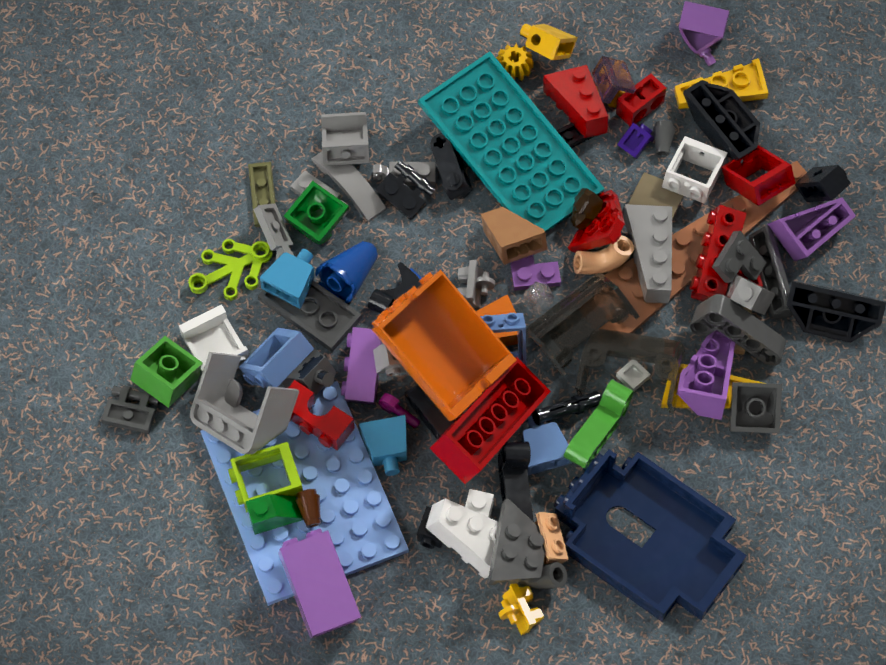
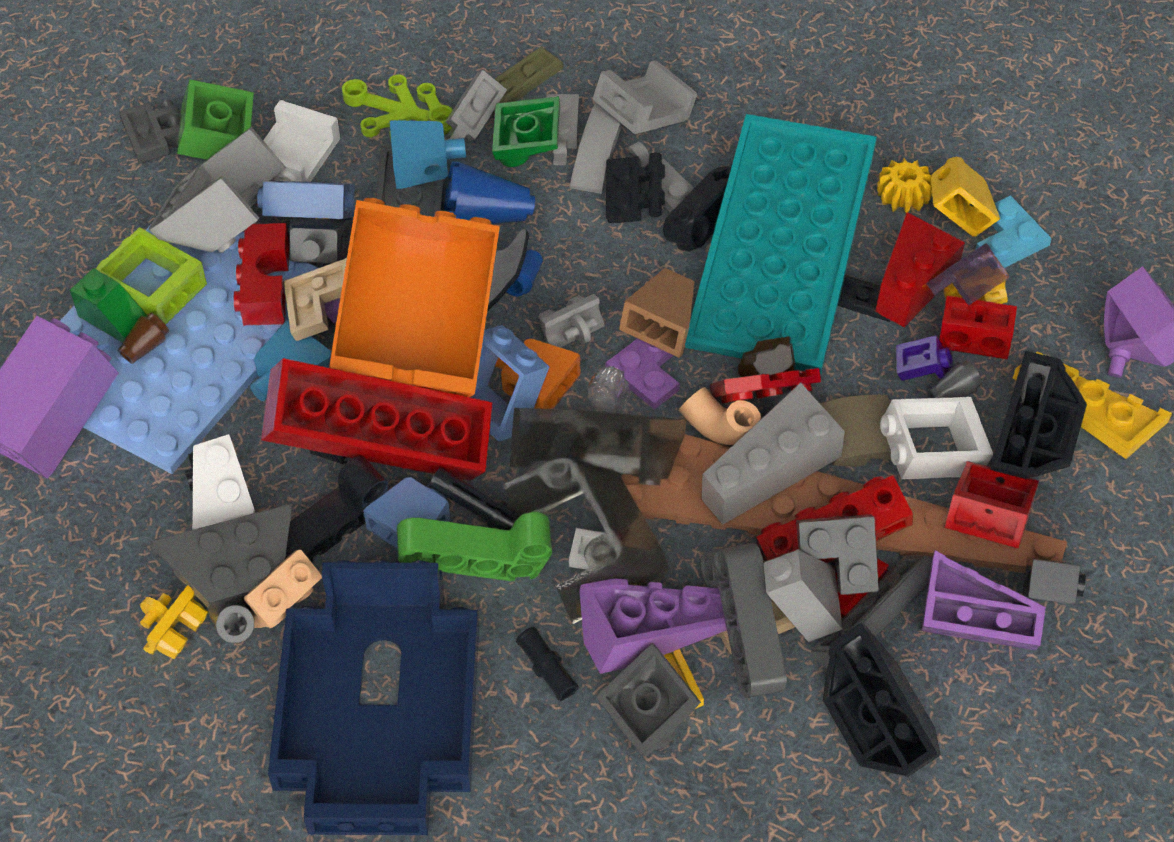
camera: 55 degrees right, 10 degrees down
white brick [465,489,494,518] -> none
none -> tan plate [284,258,347,341]
none -> black pin [516,627,579,701]
none -> medium azure plate [975,195,1051,270]

